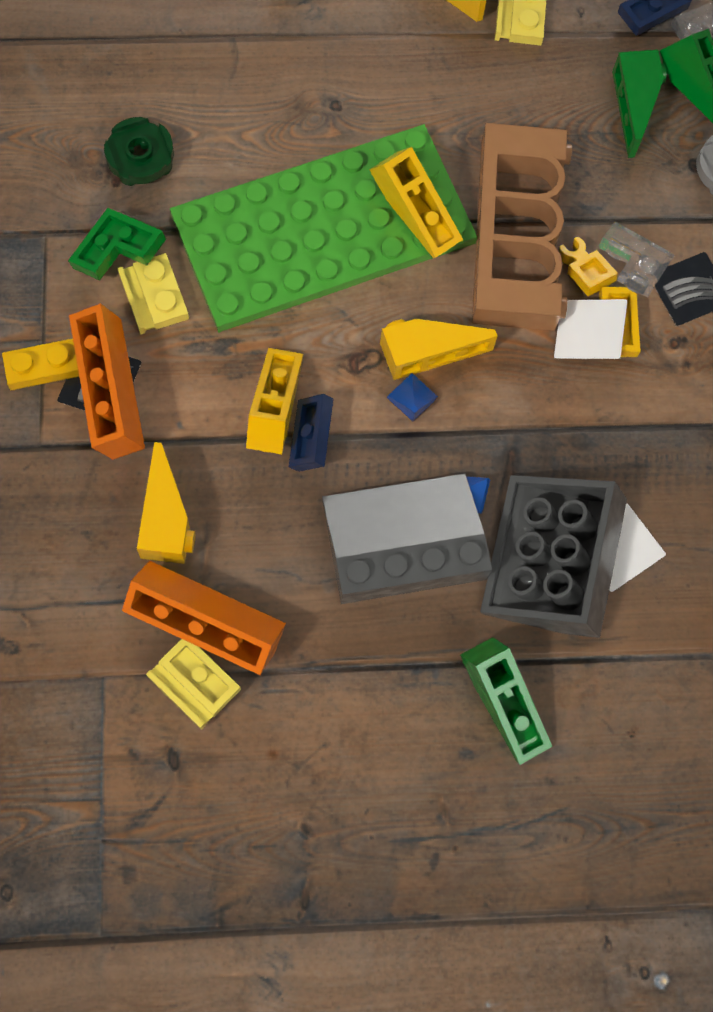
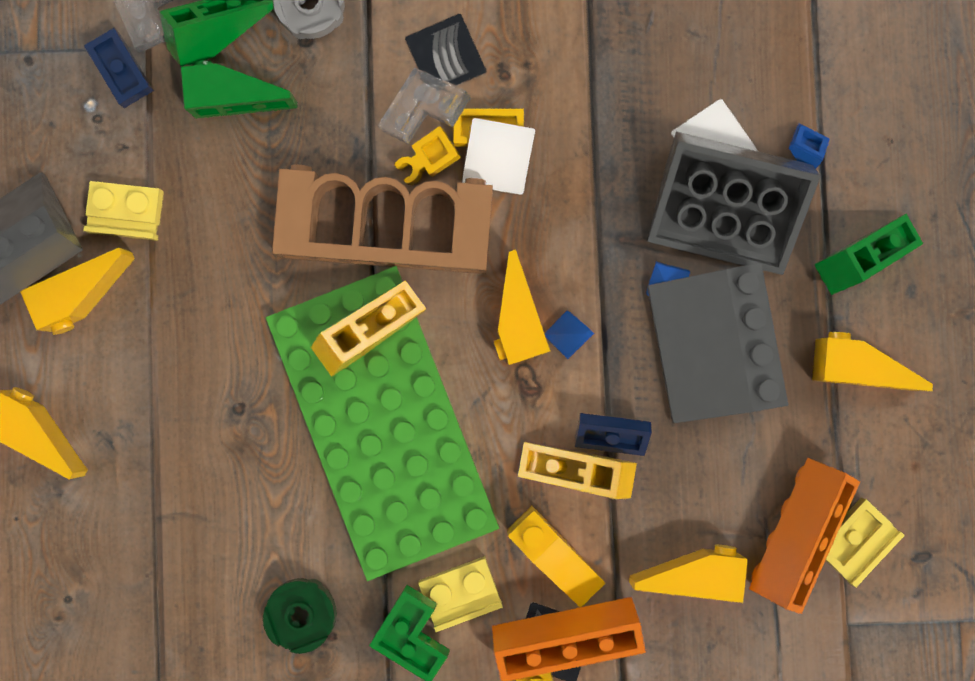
camera: 80 degrees left, 15 degrees up
none -> yellow slope [507,506,606,607]
none -> blue slope [789,123,830,169]
none -> yellow slope [812,332,933,391]

